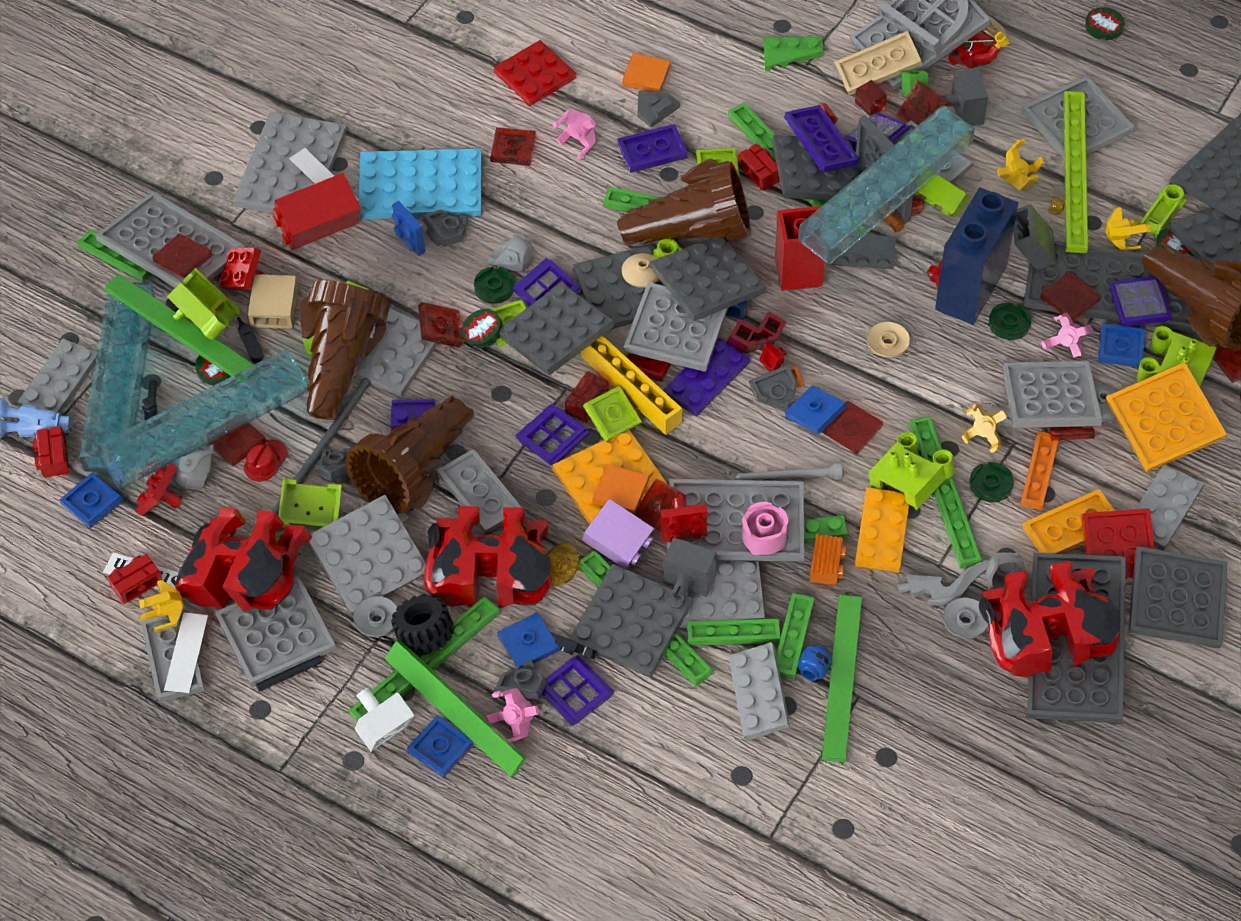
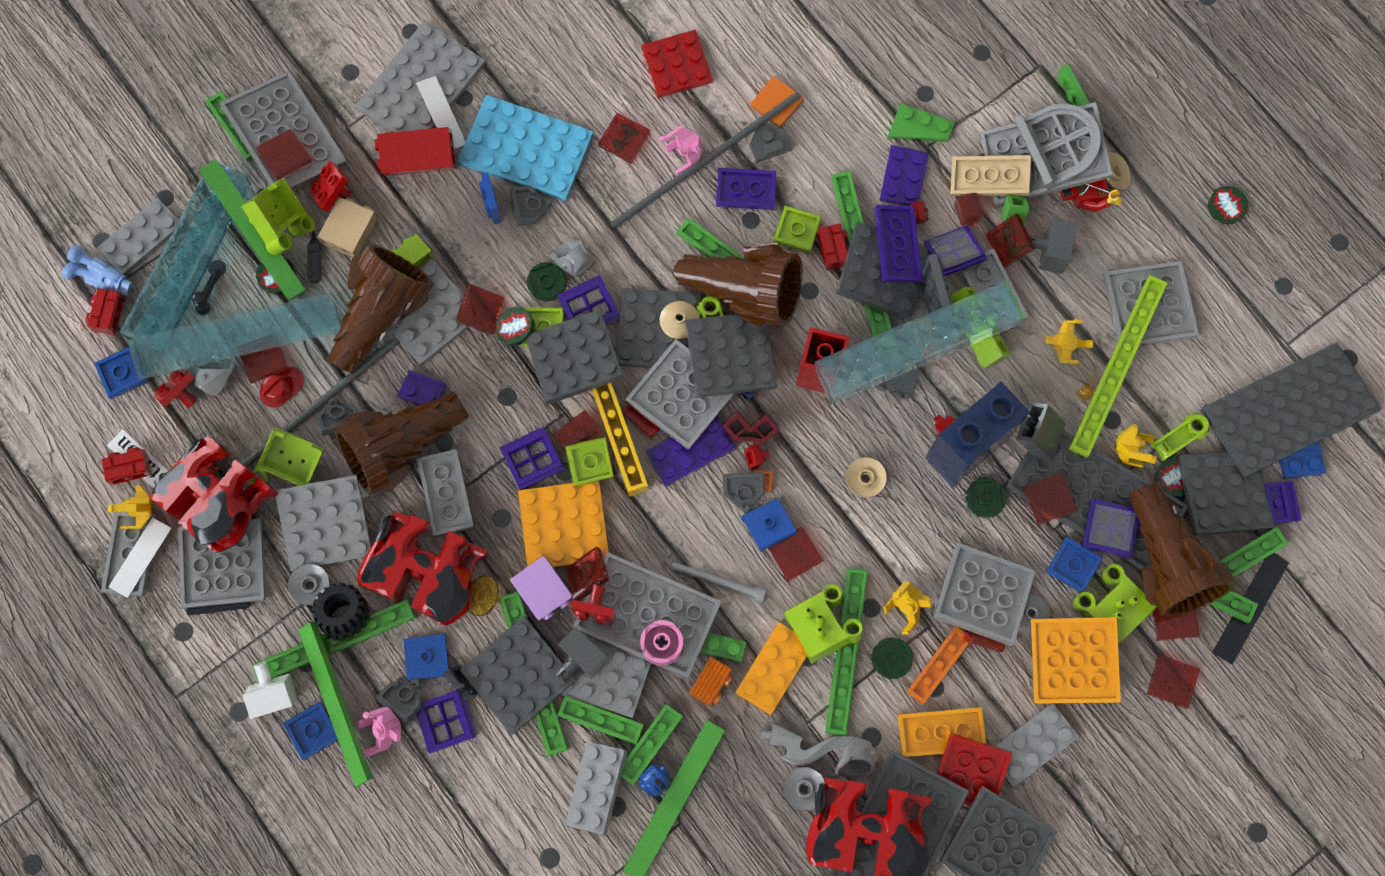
camera: 20 degrees right, 20 degrees up
orange tile [592,464,649,515] -> none
bright pink piece [1041,313,1093,358] -> none
none -> dark grey piece [610,92,801,229]
none -> dark purple plate [879,145,929,205]

